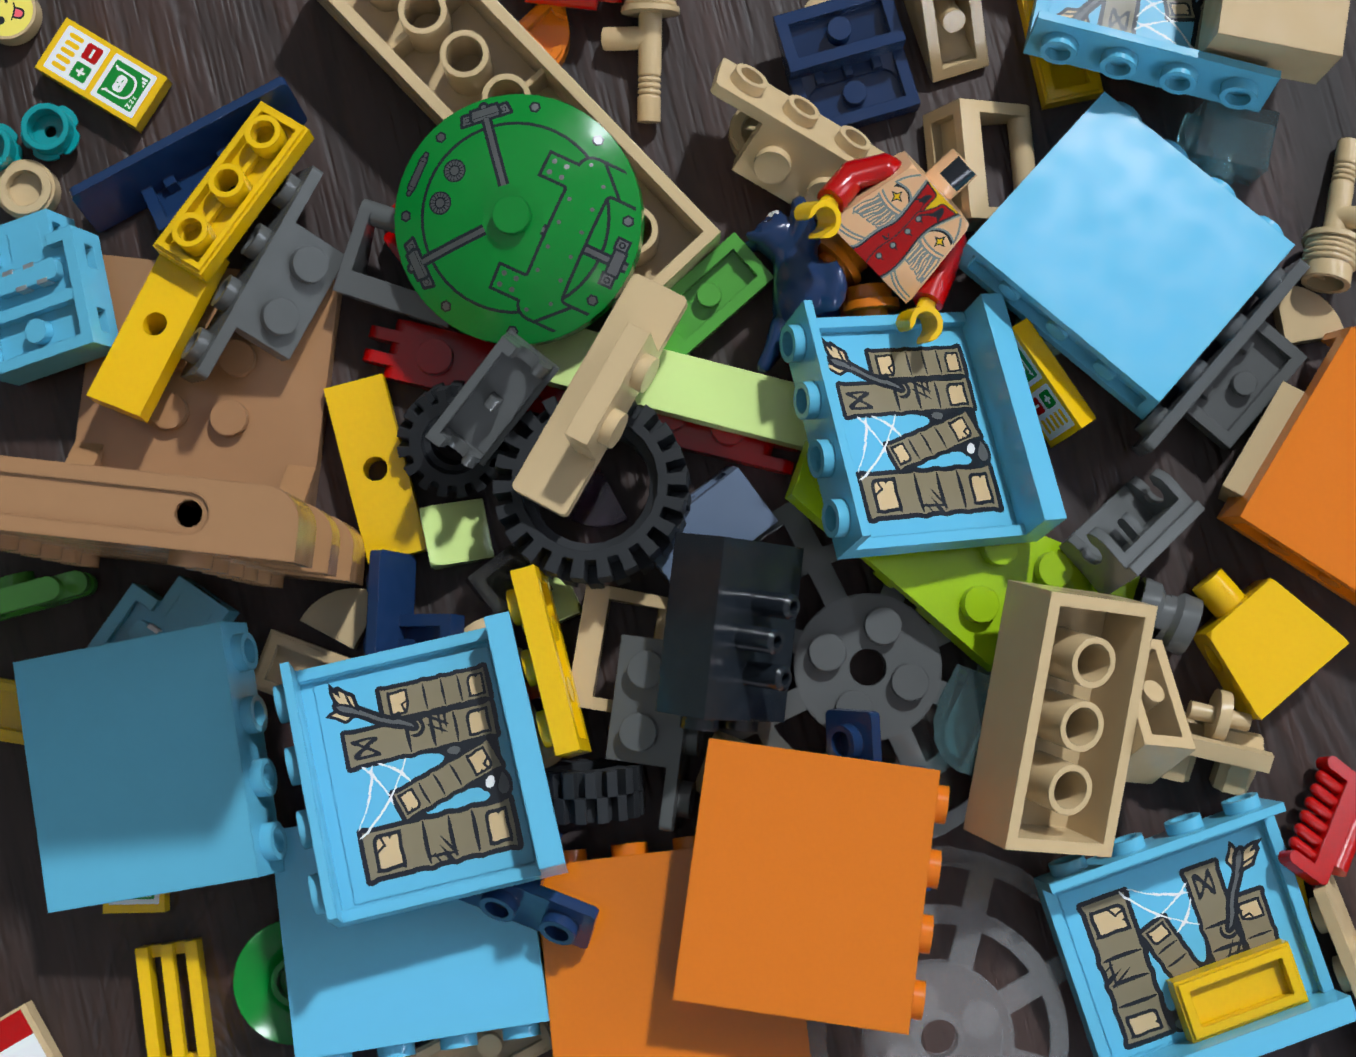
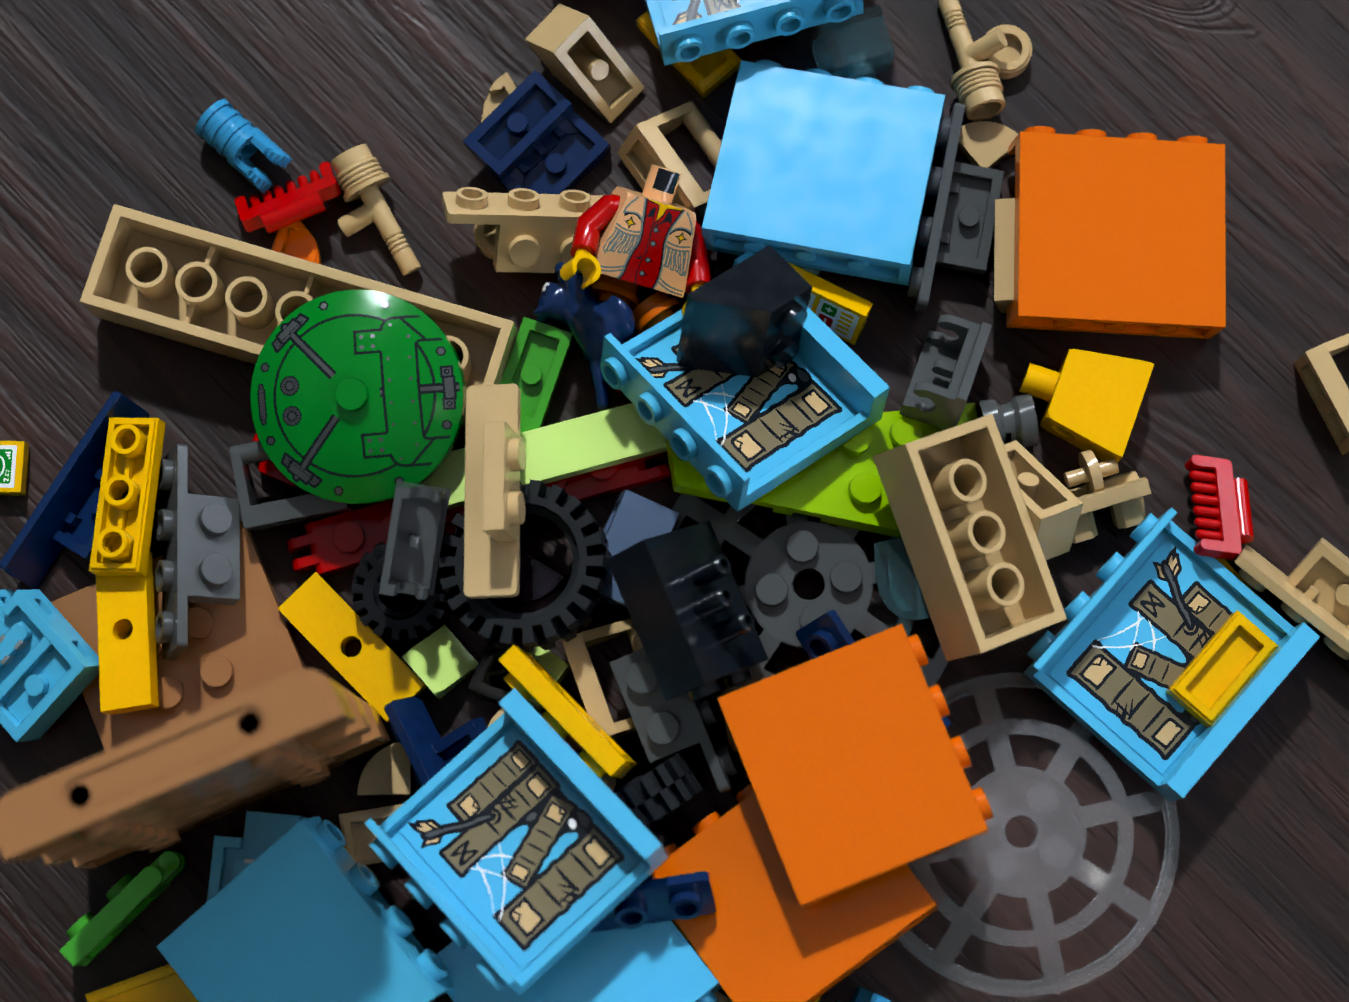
camera: 20 degrees left, 5 degrees down
none -> black slope [676,245,812,377]

